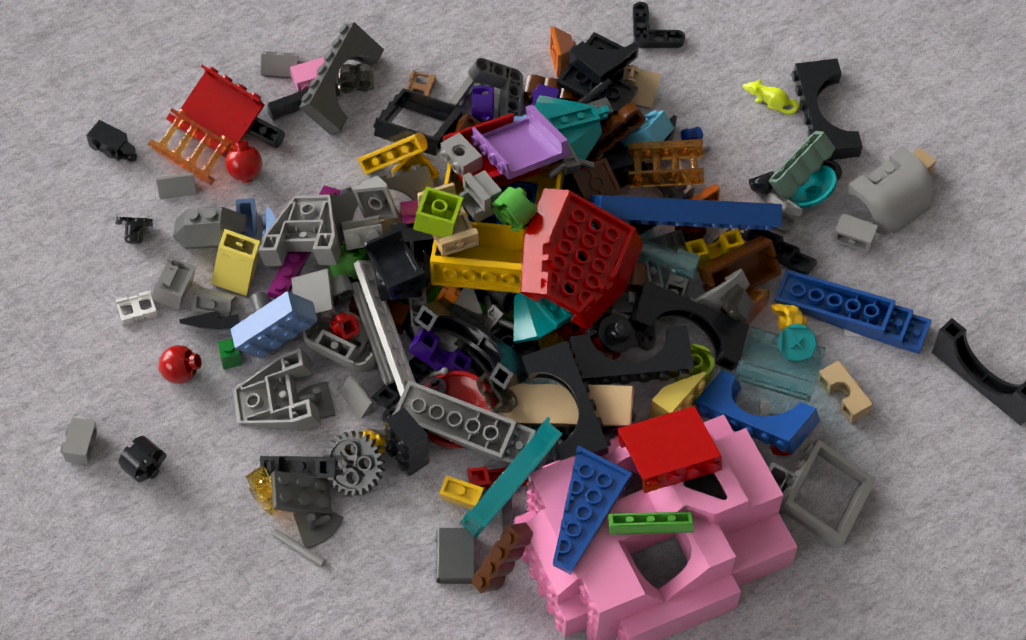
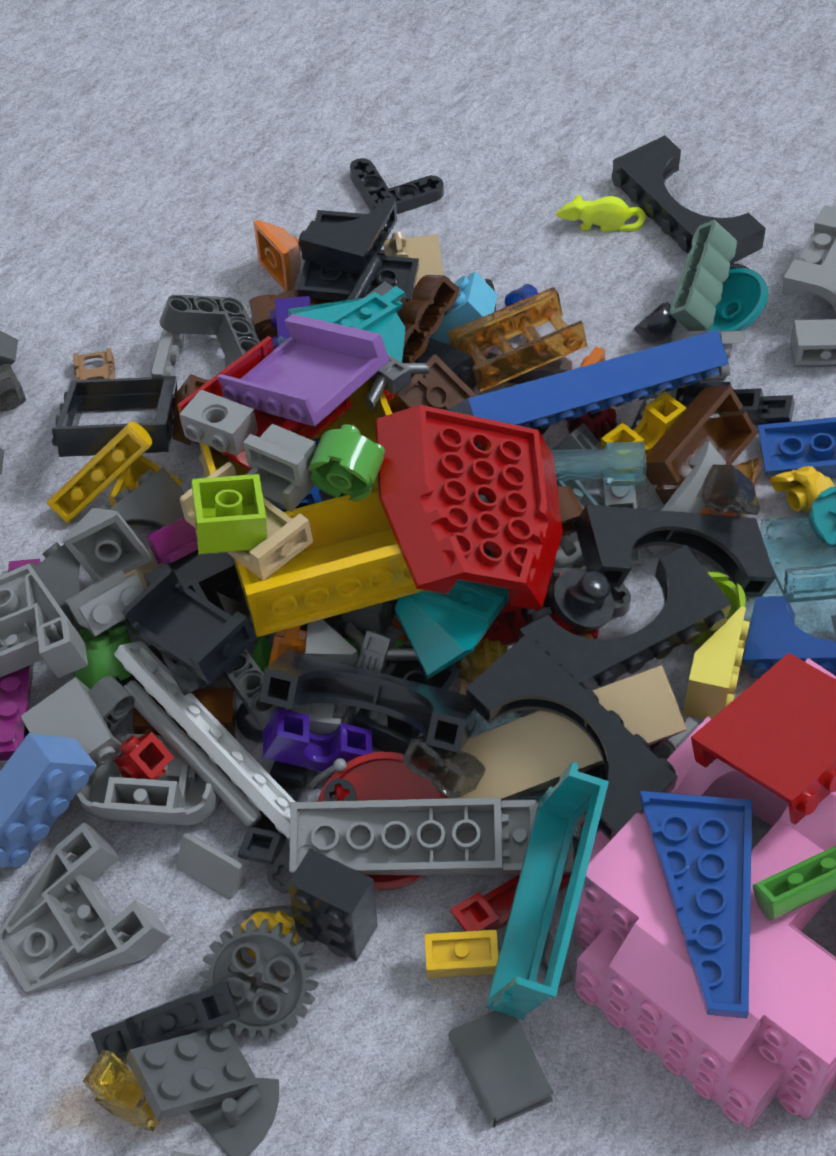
camera: 20 degrees left, 5 degrees down
dark grey shield [297,381,335,418] -> none
dark purple piece [471,86,494,123] -> none
reddish brown brick [472,522,533,594] -> none

